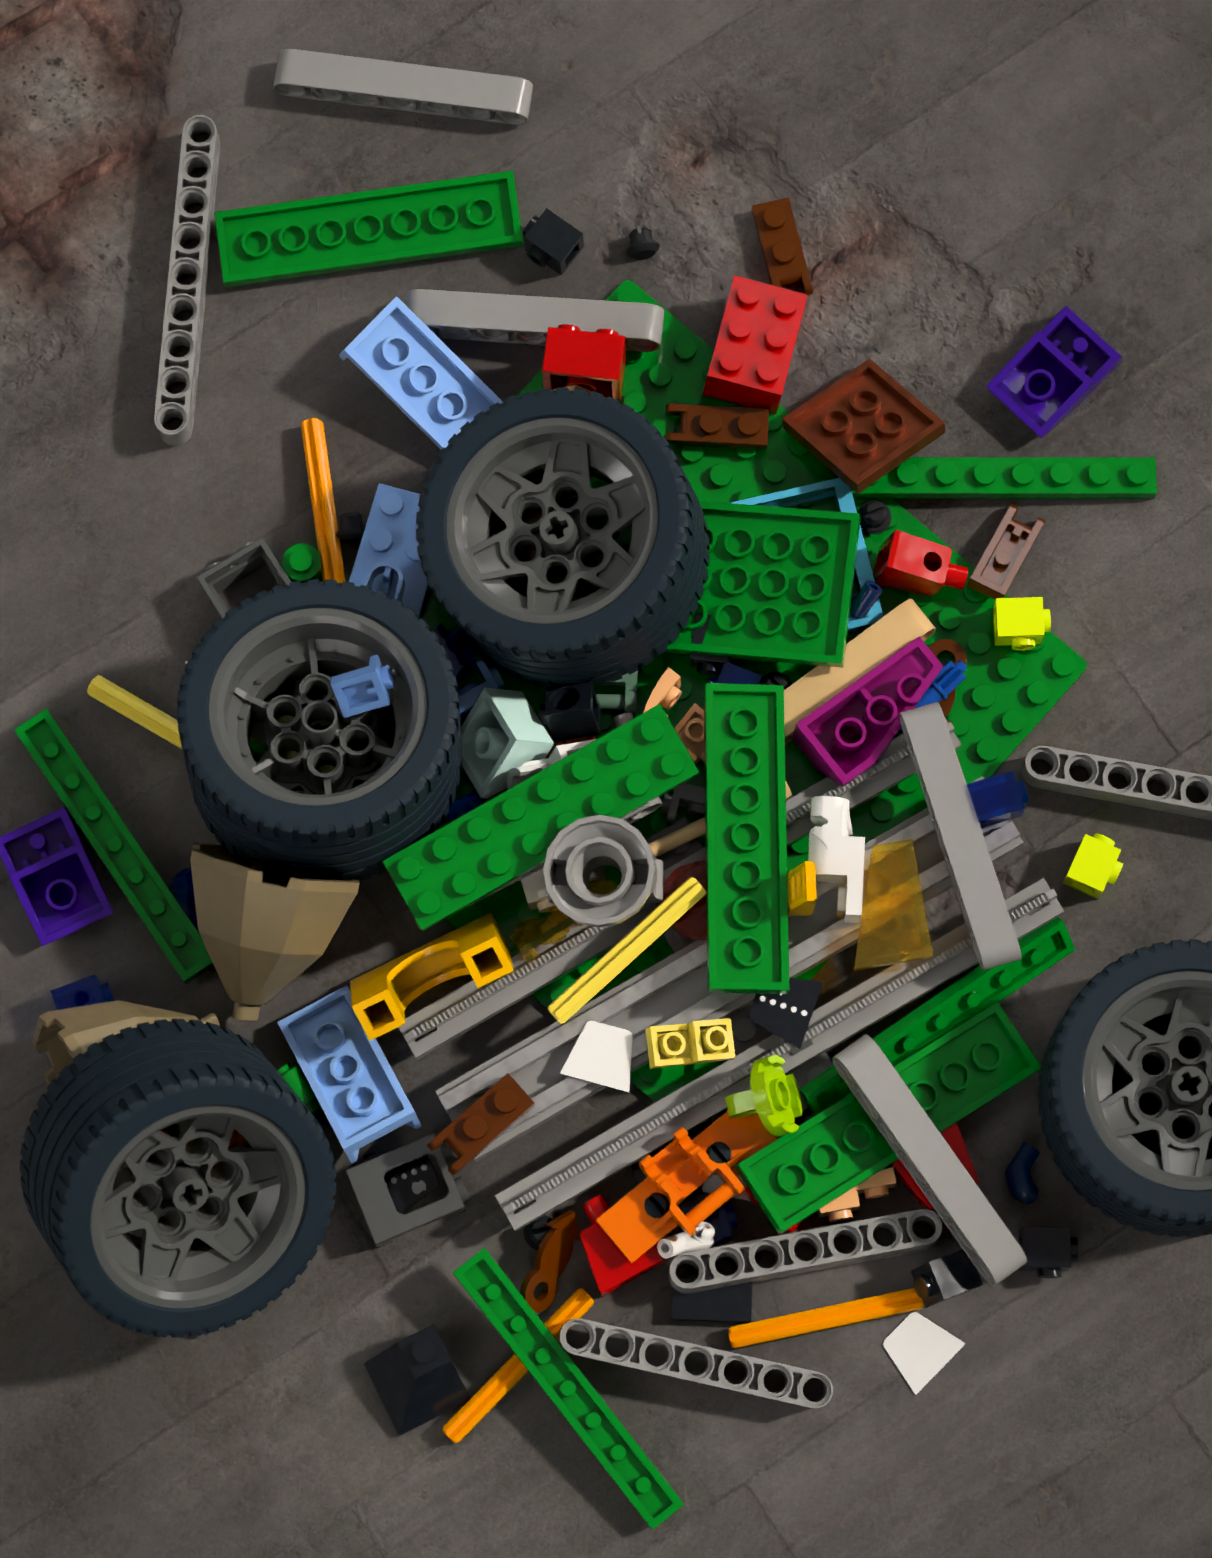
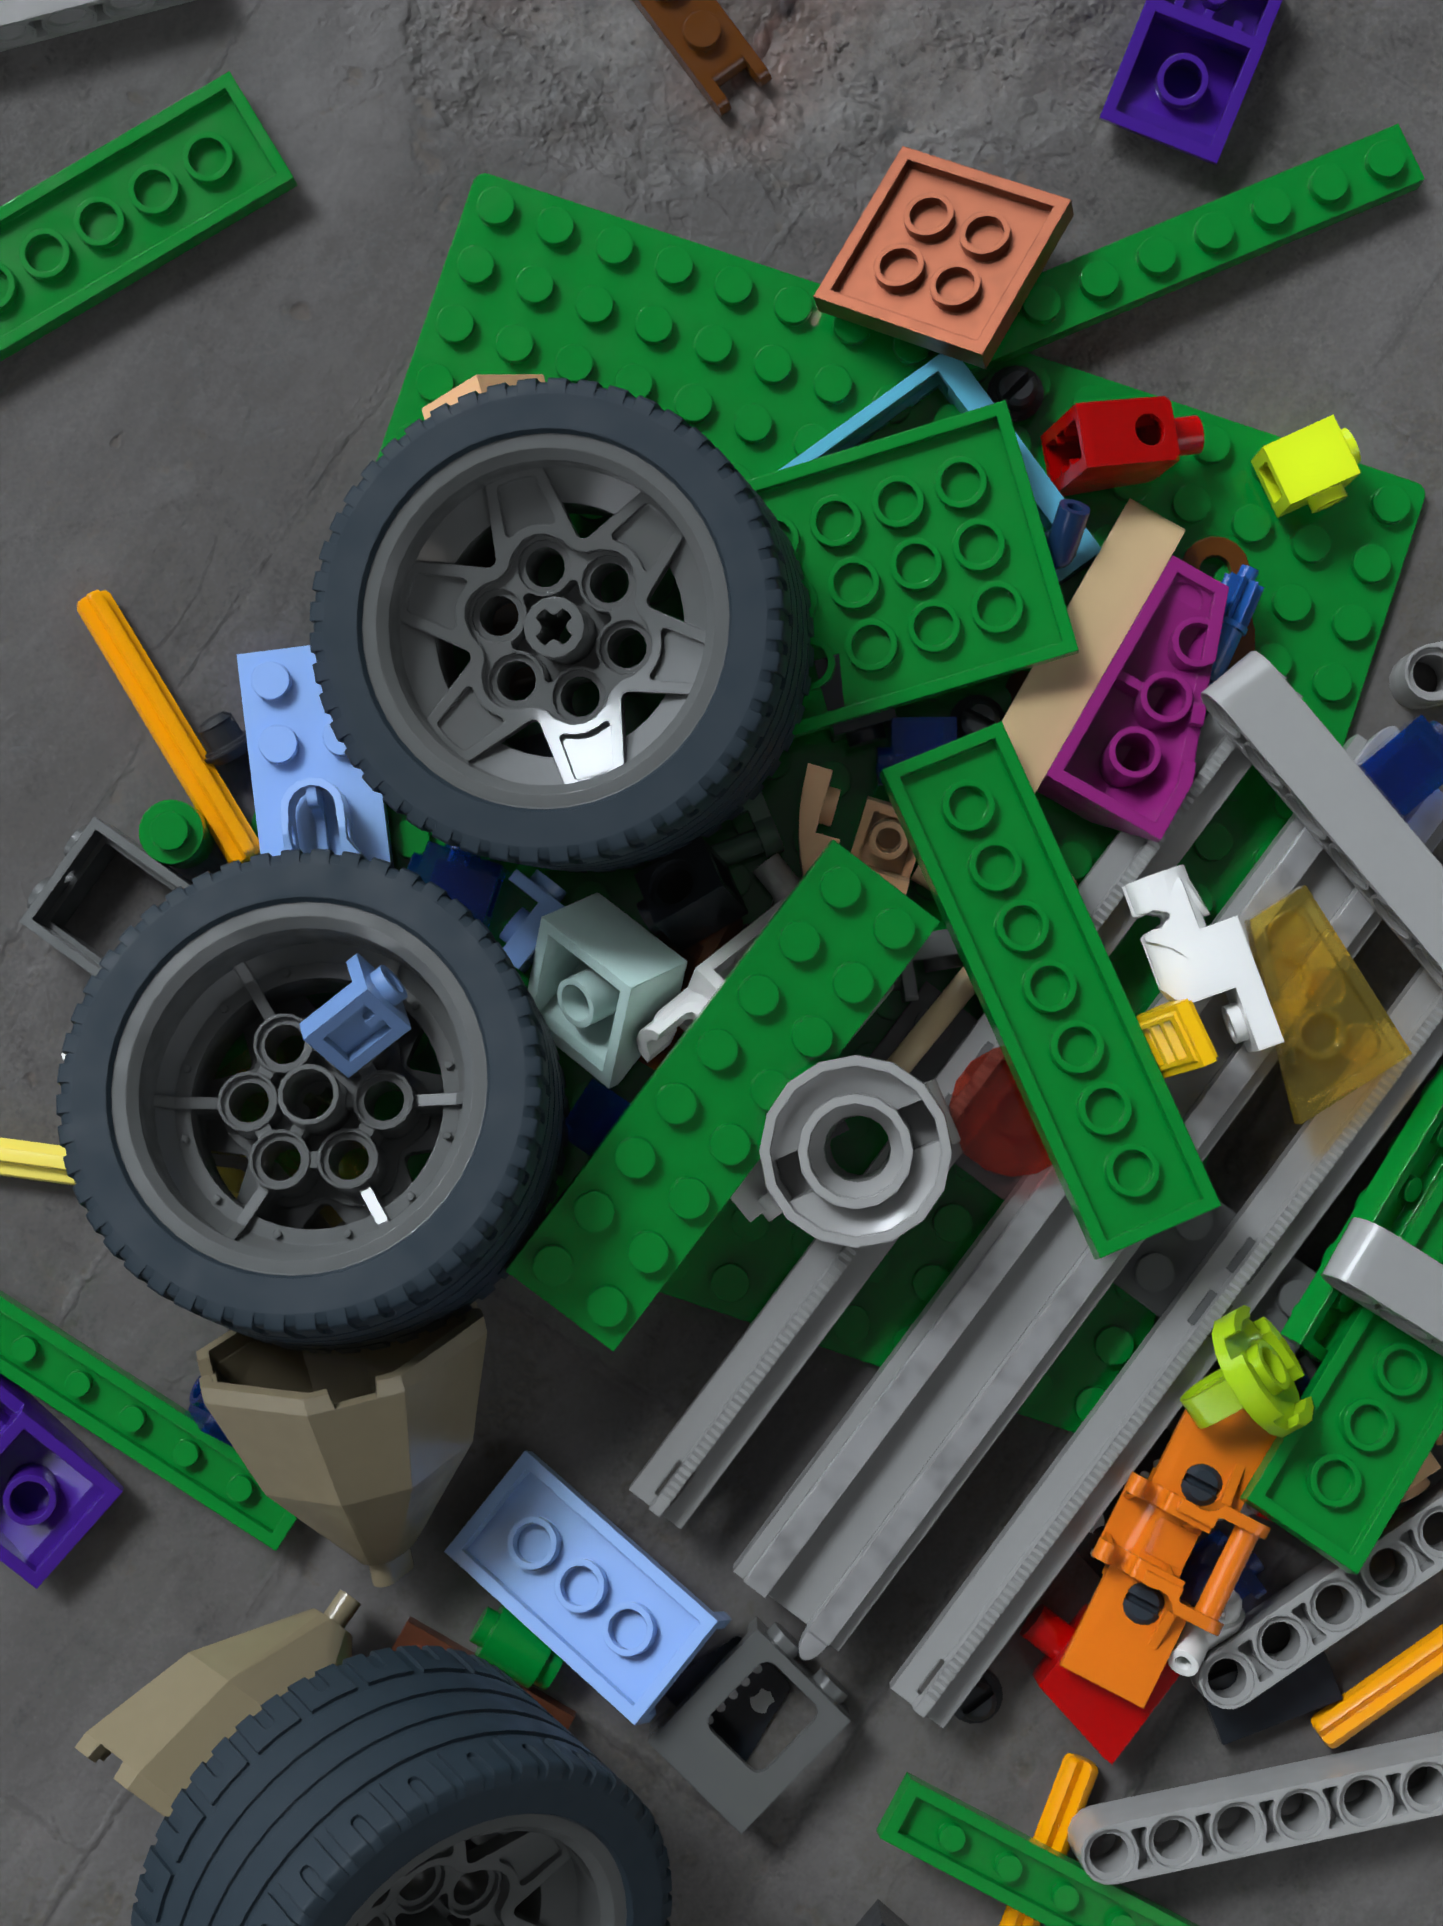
camera: 25 degrees left, 10 degrees up
clear blue brick [51,975,115,1010] -> none
light blue plate [339,296,503,450] -> none
yellow arch [350,912,514,1041] -> none
light grey beam [404,289,664,352] -> none
reddish brown hinge [427,1073,535,1176] -> none
clear yellow wing [509,879,618,963] -> none
reddish brown brick [520,1210,580,1313] -> none
black brick [523,208,584,275] -> none
red brick [542,324,626,402] -> none
light yellow axle [548,877,706,1024] -> none
white sticker [560,1021,633,1092] -> none
black piece [626,227,660,260] -> none
light yellow slope [645,1018,736,1068] -> none
reddish brown hinge [664,404,769,450] -> none
red brick [702,275,808,414] -> none
black sticker [749,978,823,1049] -> none
hinge [967,504,1045,600] -> none

